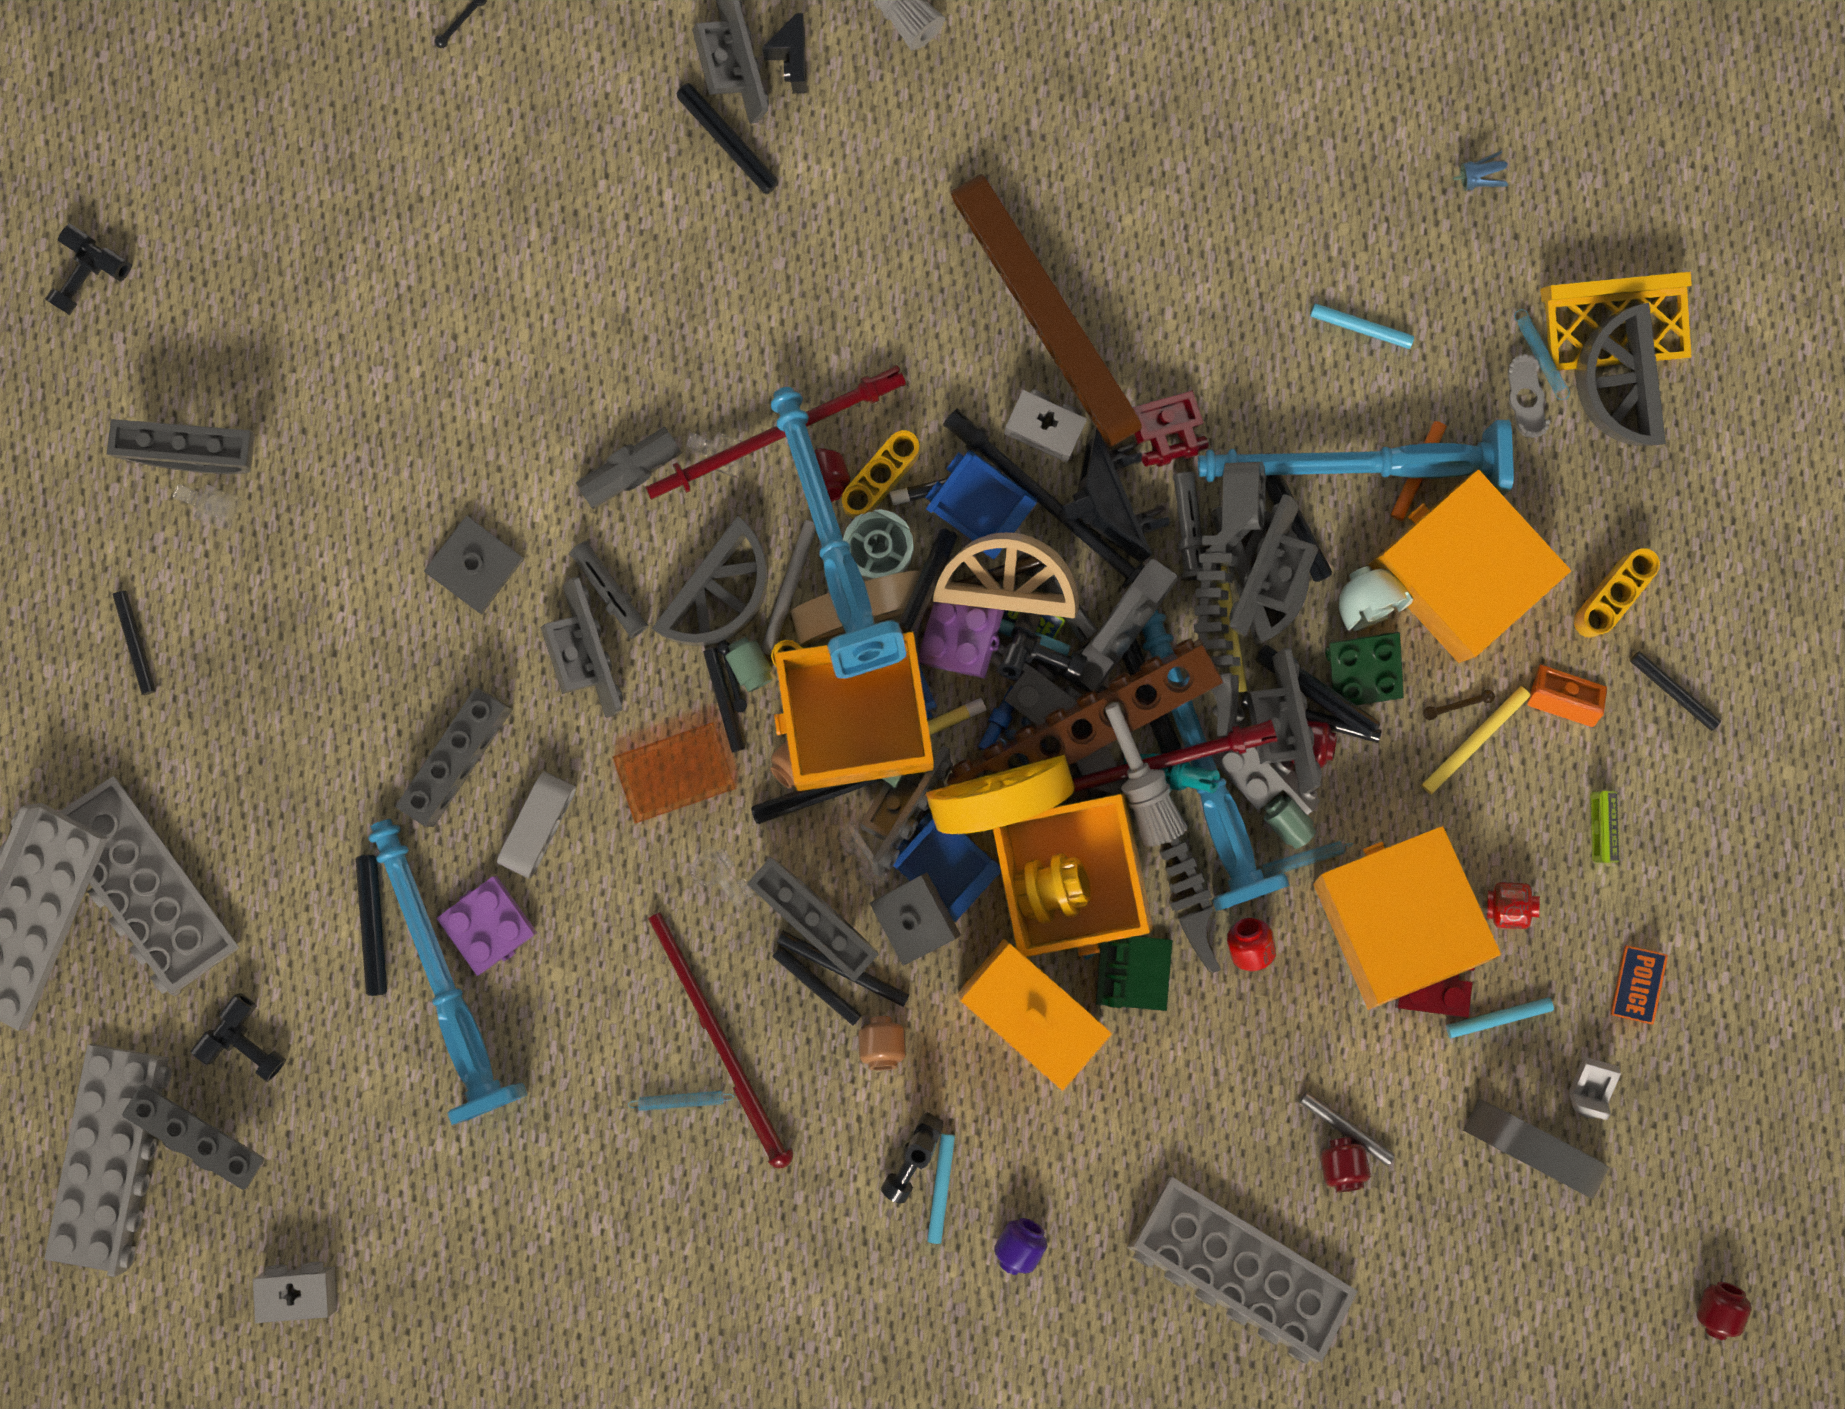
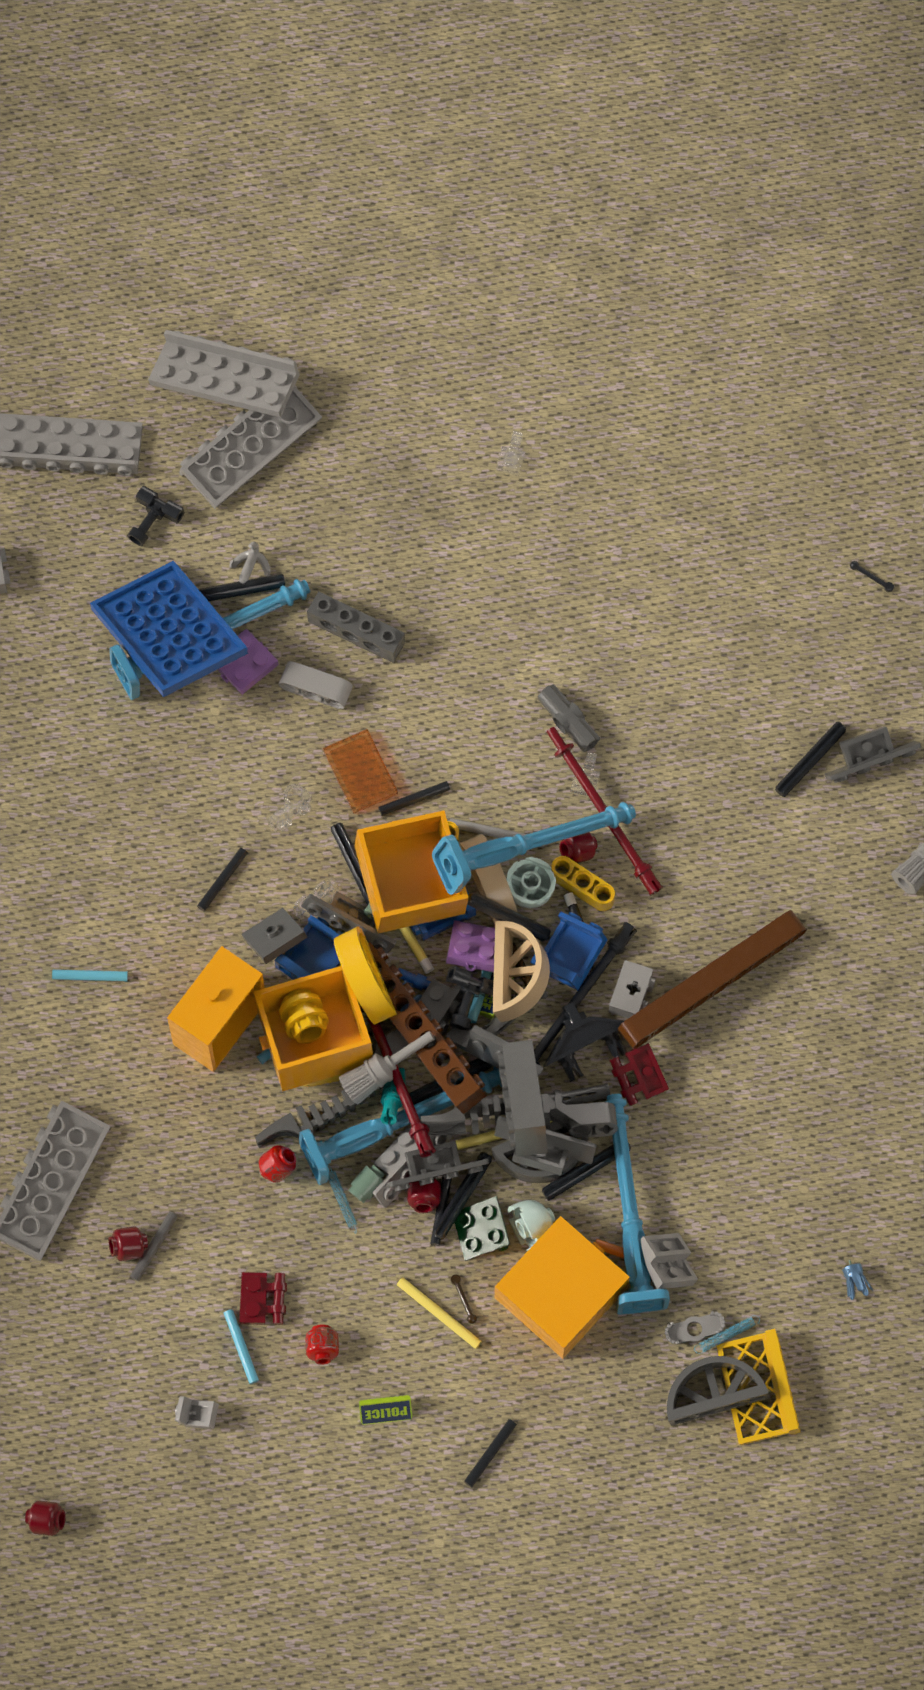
camera: 85 degrees right, 15 degrees down
black bar [45,223,132,315] -> none
dark grey window [107,419,255,475] -> none
black bar [112,591,156,695] -> none
dark grey bracket [122,1085,264,1190] -> none
dark grey plate [424,515,524,614] -> none
dark grey bracket [540,576,623,718] -> none
dark grey pin [569,541,649,639] -> none
medium azure piece [628,1091,734,1111] -> none
dark red bar [648,912,793,1169] -> none
dark grey window [651,516,768,646] -> none
black hinge [717,641,747,713] -> none
sand green brick [725,637,773,692] -> none
dark grey window [747,857,879,982] -> none
black slope [762,13,806,94] -> none
black bar [777,930,910,1007] -> none
medium nougat head [858,1016,906,1071] -> none
black bar [881,1112,943,1203] -> none
dark purple head [994,1218,1048,1275] -> none
dark green hinge [1096,936,1173,1011] -> none
medium azure bar [1310,303,1415,349] -> none
light orange container [1313,826,1502,1010] -> none
dark grey window [1463,1099,1609,1199] -> none
orange slope [1527,664,1607,727] -> none
yellow beam [1574,548,1660,638] -> none
slope [1610,945,1668,1025] -> none
none -> blue plate [90,560,248,697]
none -> light grey piece [229,541,271,584]
none -> dark grey brick [498,1040,547,1157]
none -> light grey slope [641,1233,698,1289]

